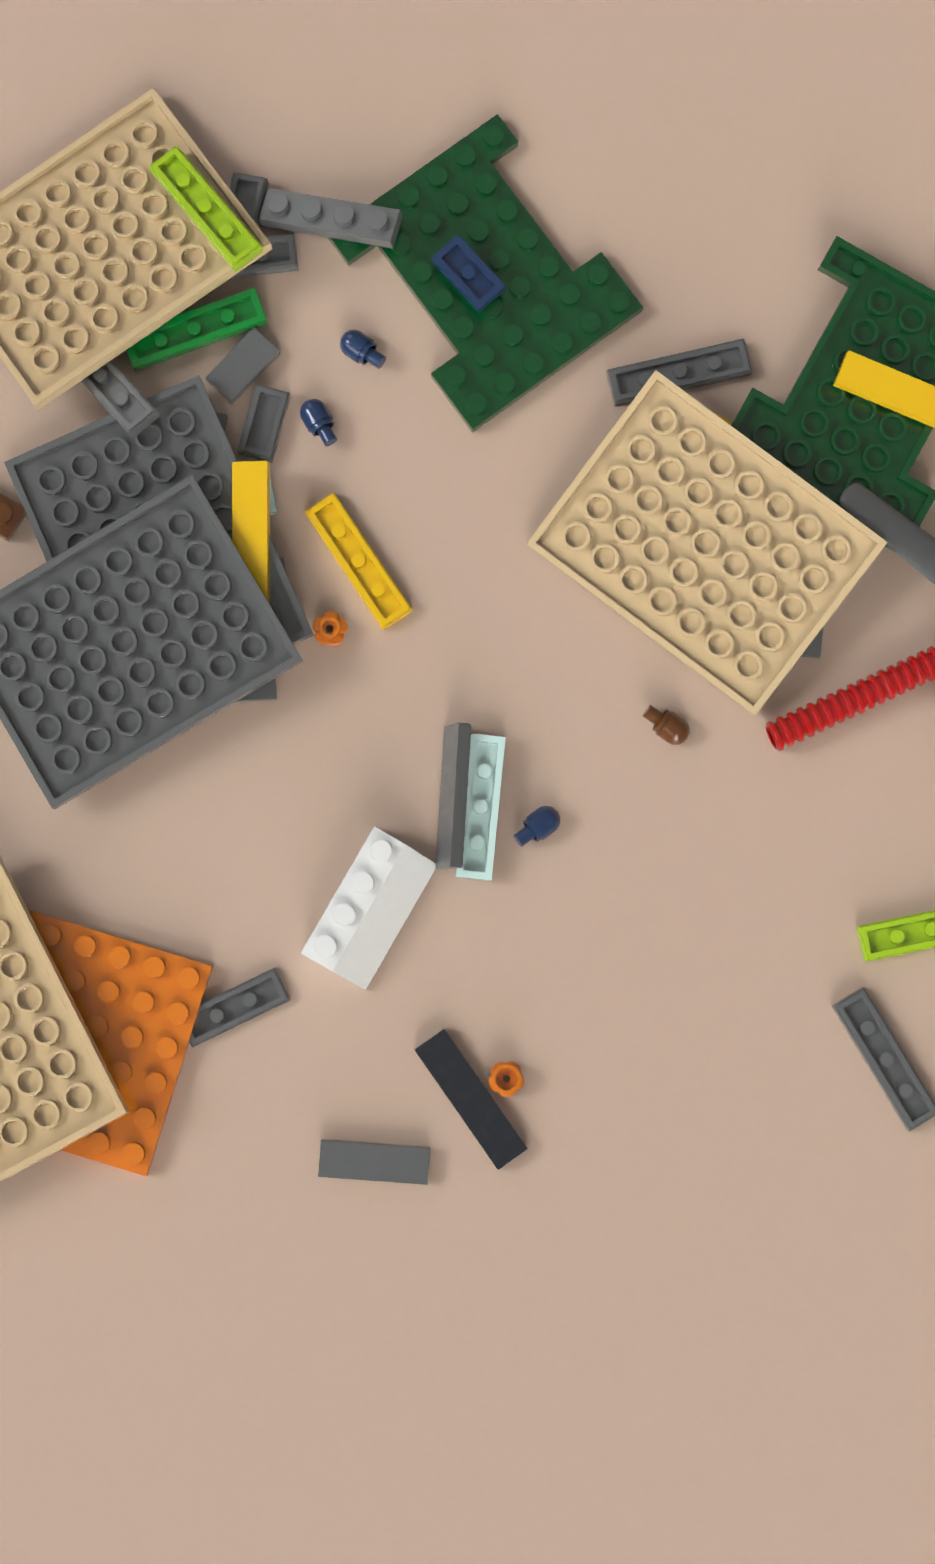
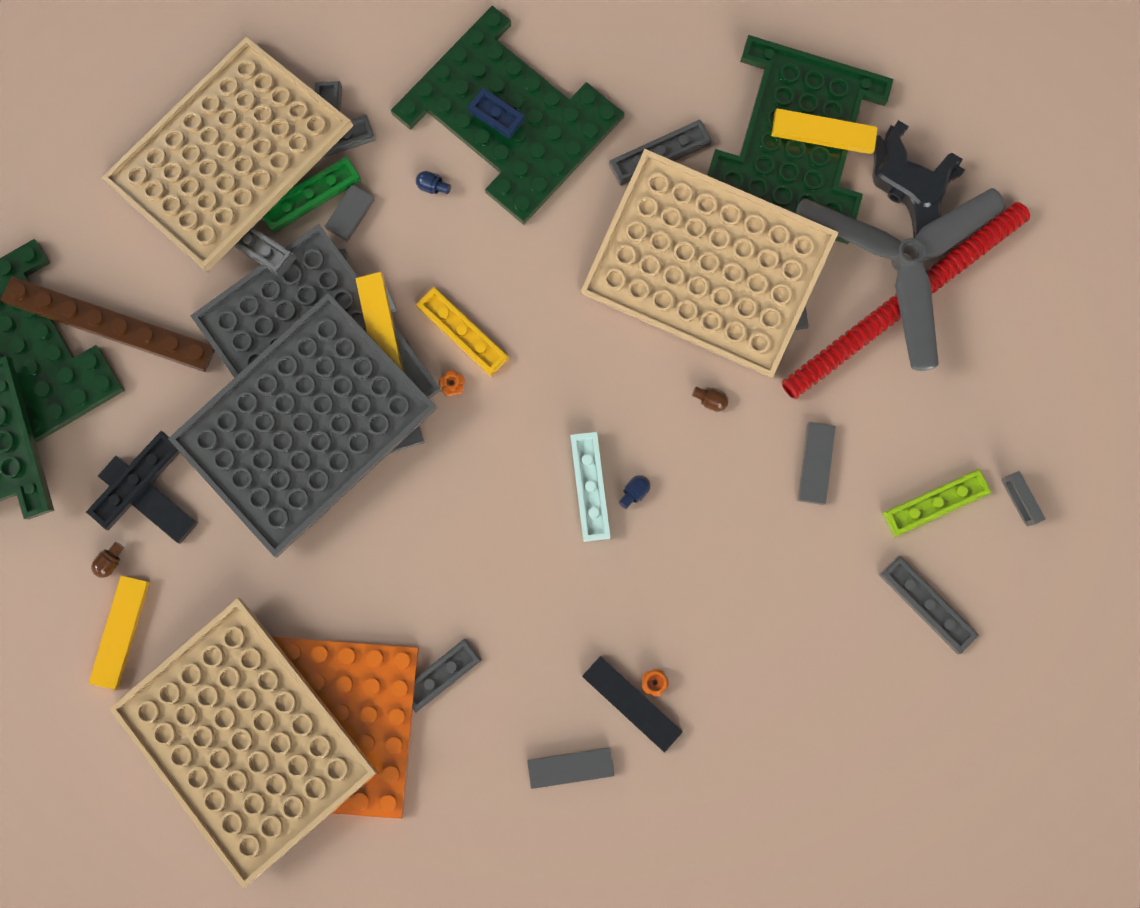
camera: 10 degrees left, 5 degrees down
lime tile [148,145,264,272] -> none
dark grey tile [237,384,291,463] -> none
dark grey plate [258,188,403,248] -> none
dark blue cylinder [300,399,337,446] -> none
white slope [301,826,436,990] -> none
dark grey tile [435,722,471,870] -> none
none -> dark grey tile [798,422,836,505]

